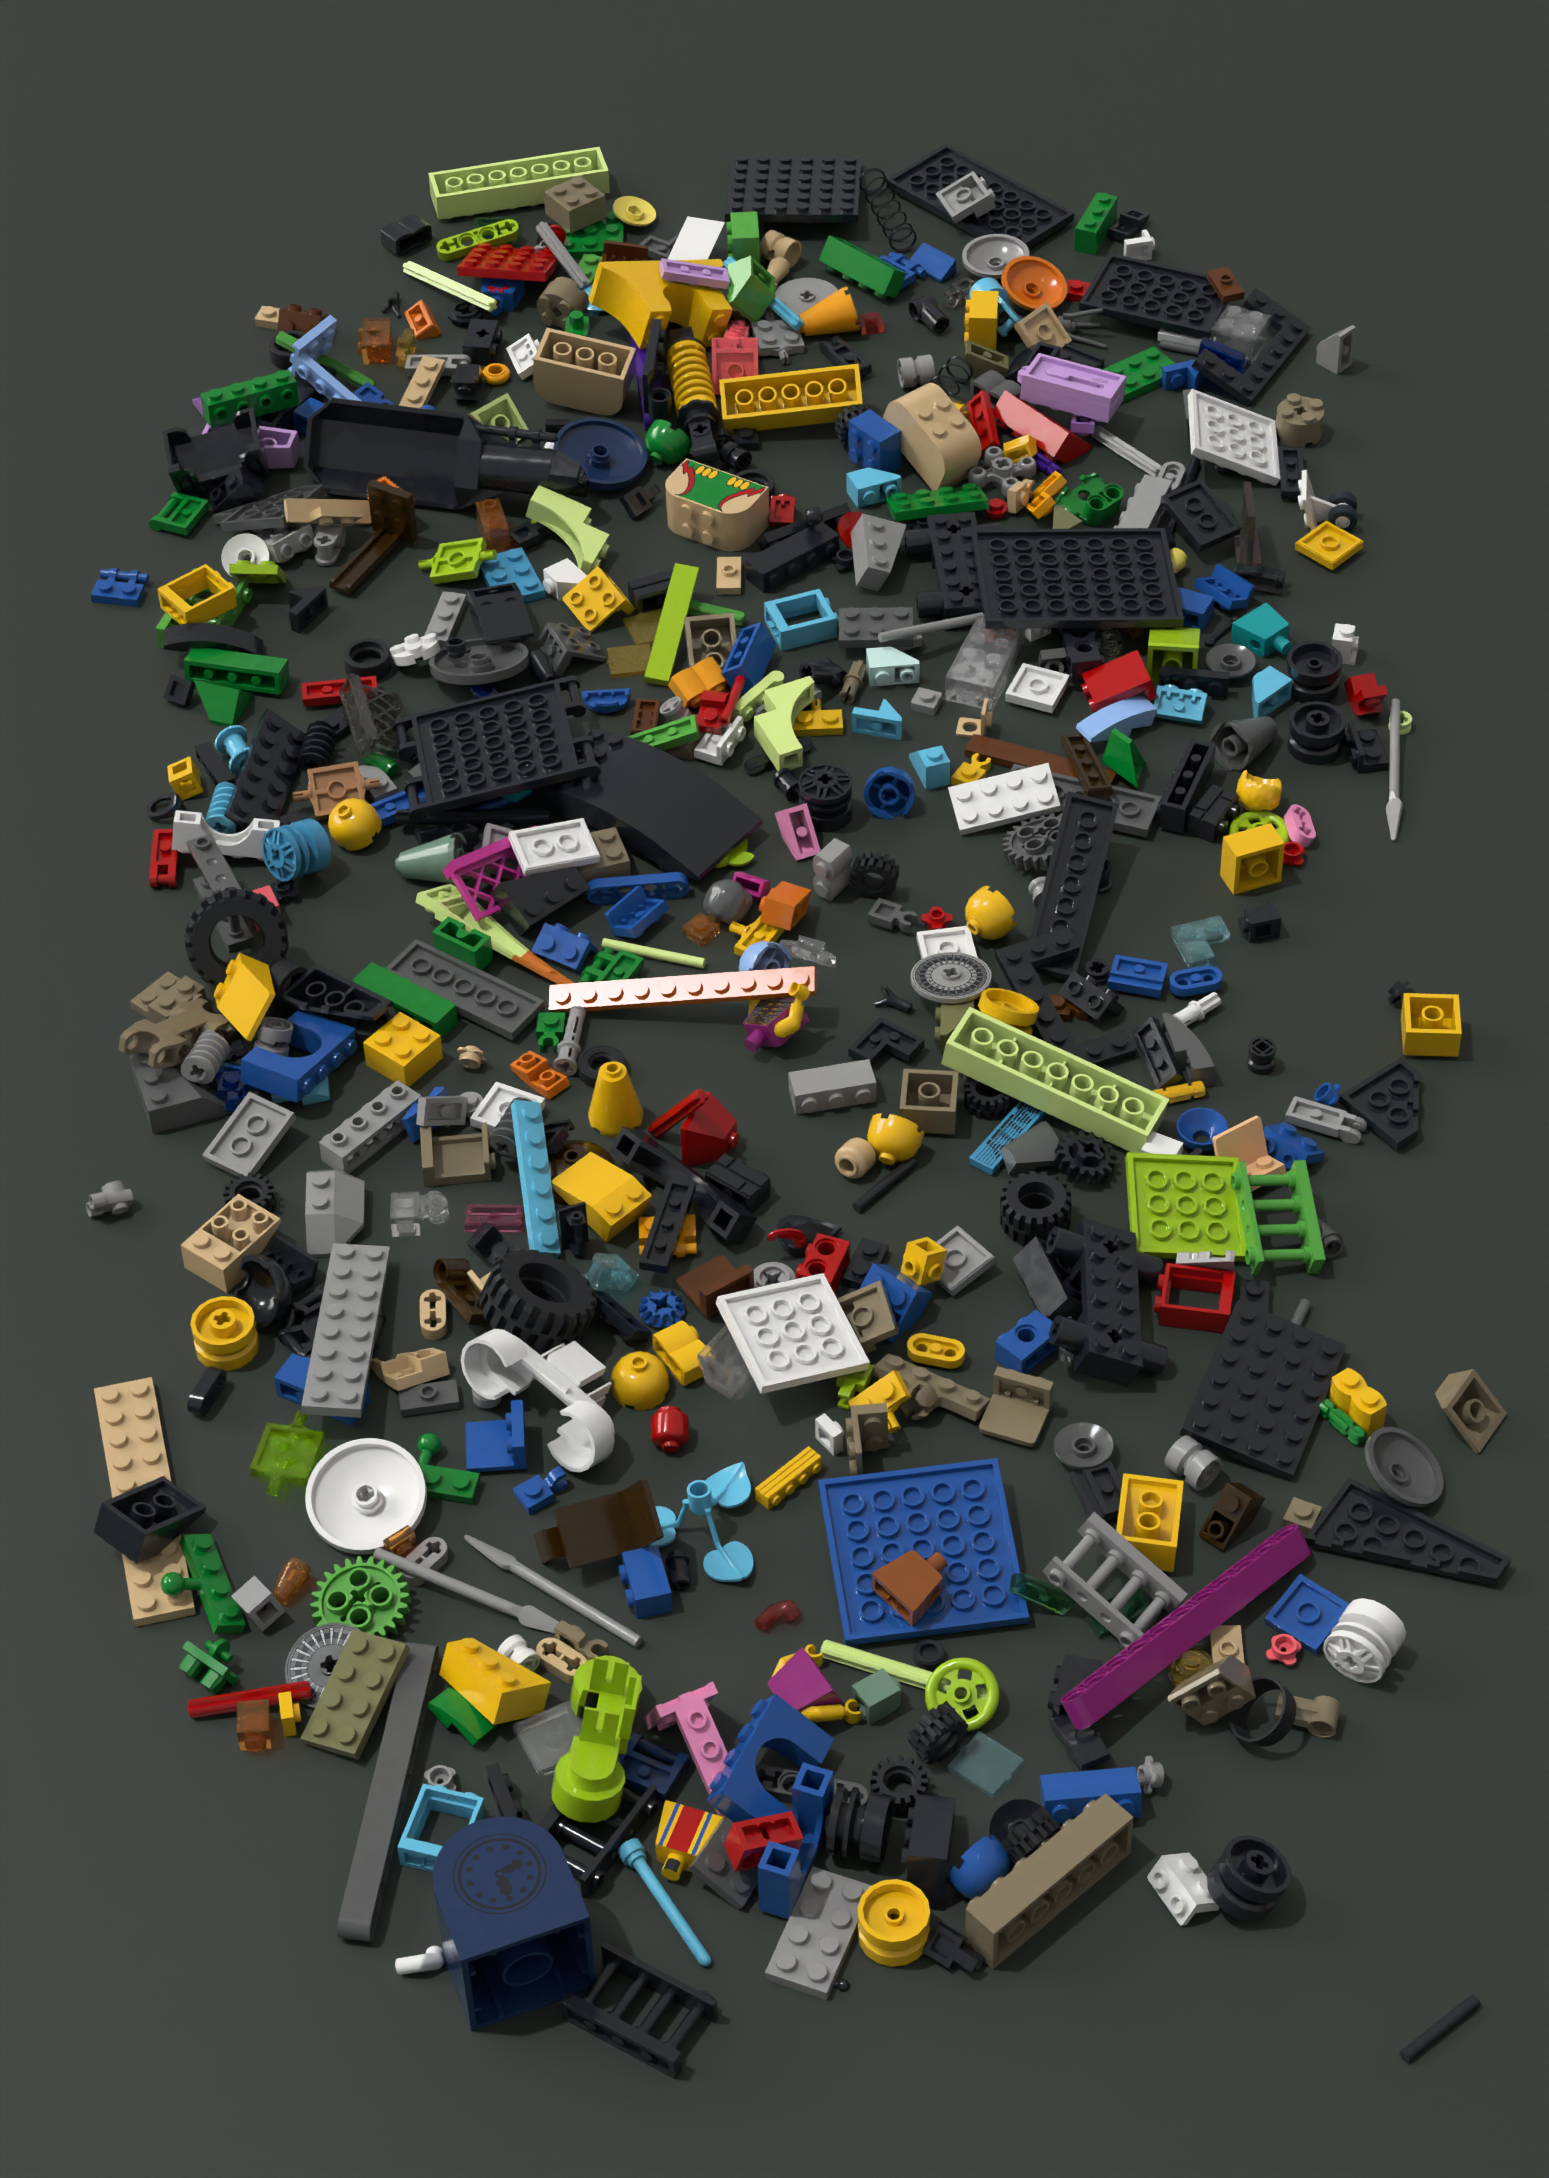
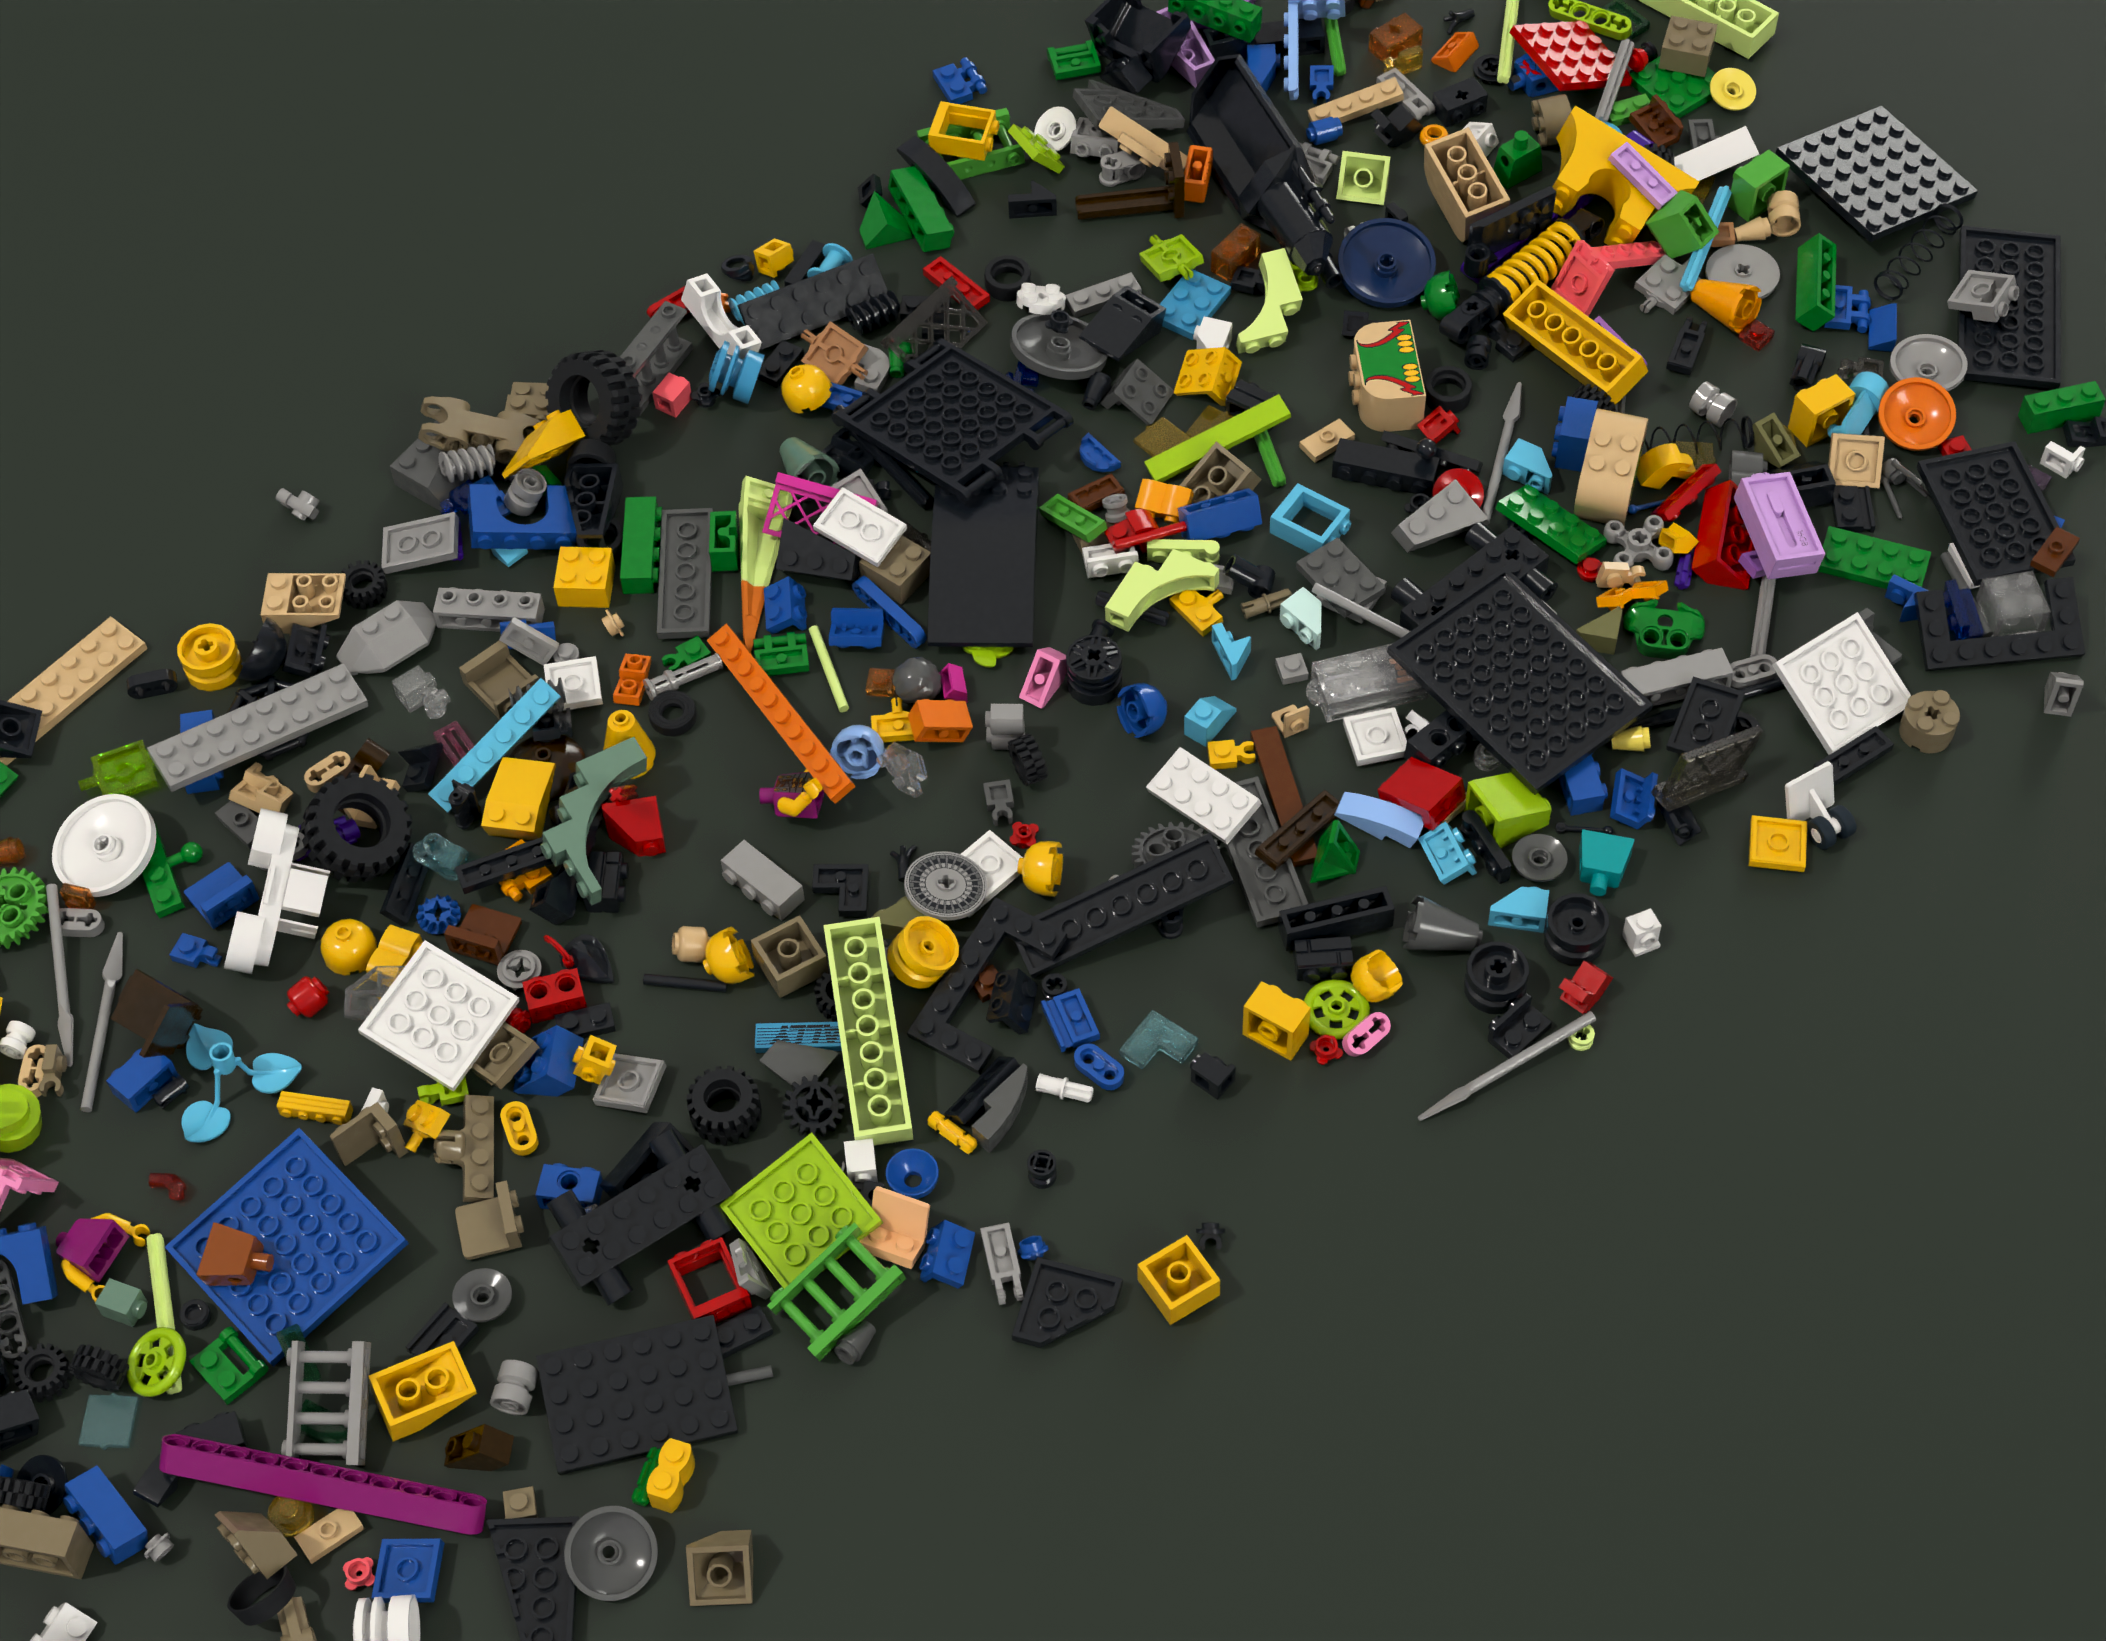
camera: 55 degrees right, 10 degrees up
none -> green plate [189,1327,269,1405]
none -> sand green arch [540,737,647,906]
none -> light grey piece [1482,382,1522,525]

